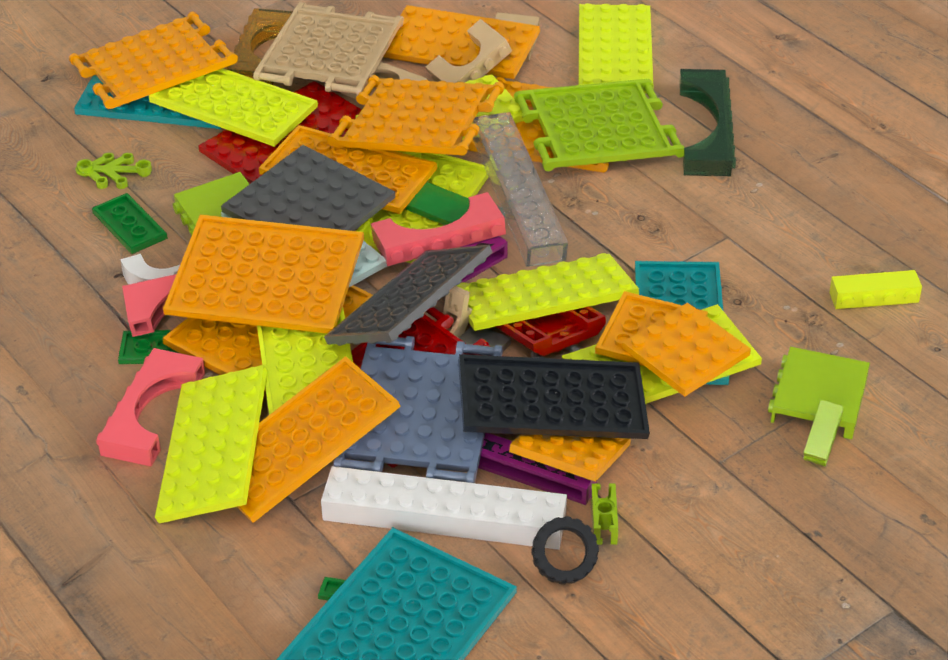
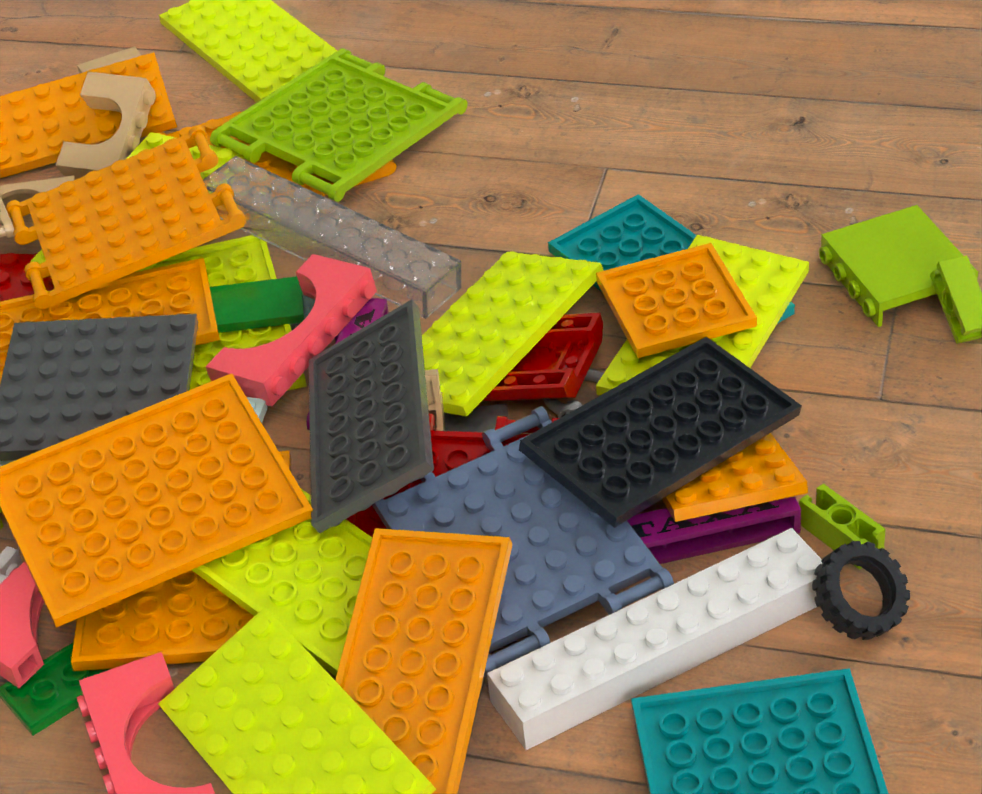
camera: 35 degrees left, 0 degrees up
light orange plate [622,302,751,397] -> none
clear green arch [679,69,736,177] -> none
neon yellow brick [829,270,922,309] -> none

